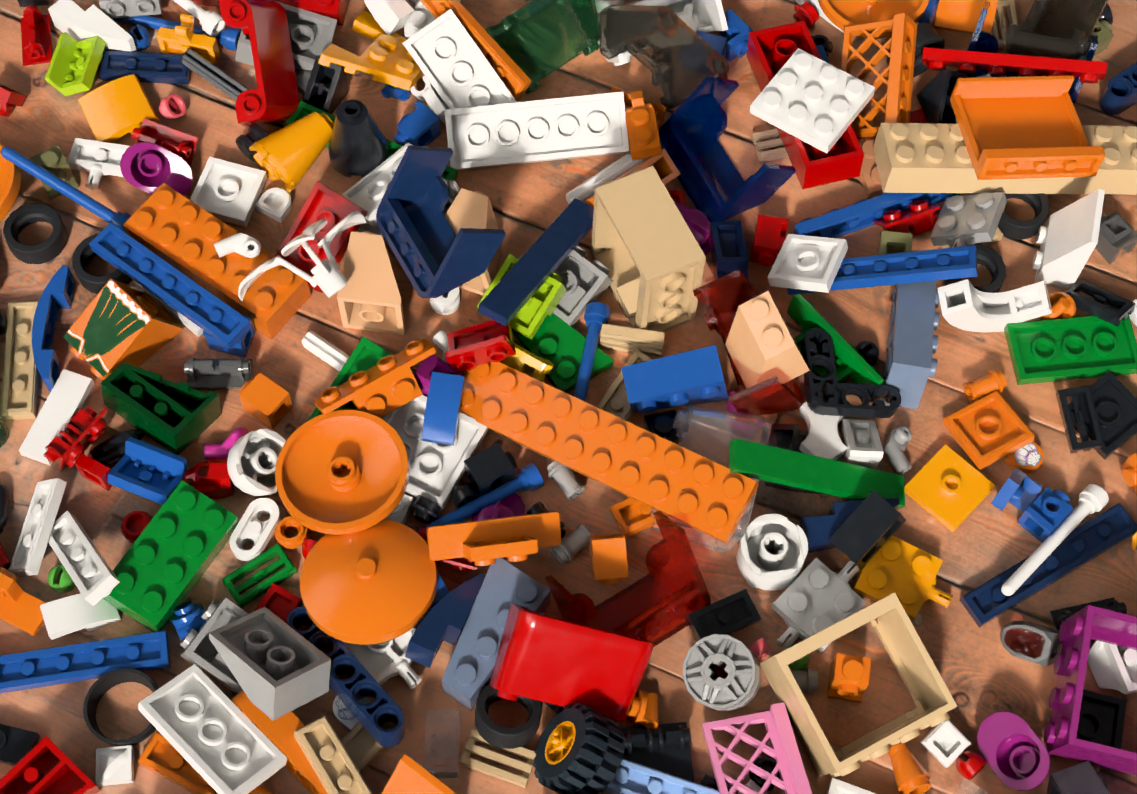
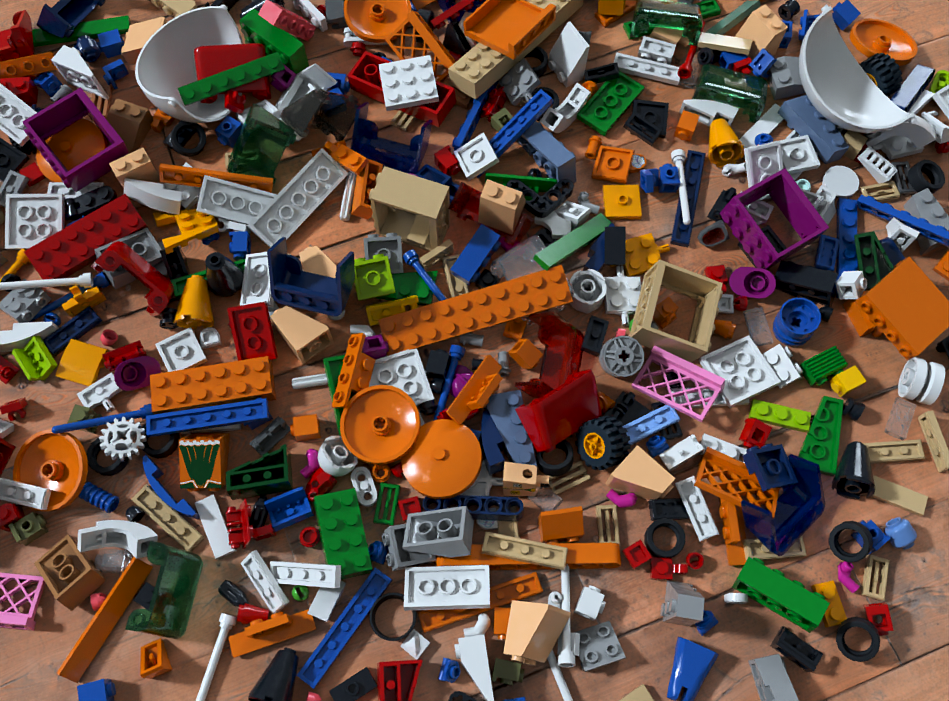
camera: 45 degrees left, 5 degrees up
axle [181,49,250,101] -> none
white arm [213,233,261,258] -> none
white plant [238,211,366,301] -> none
blue slope [421,371,465,446] -> none
red bracket [445,320,516,372] -> none
dark blue tile [478,198,594,326] -> none
none -> white gear [99,417,147,461]
none -> light nougat torso [503,462,549,496]
none -> red plate [704,265,728,294]

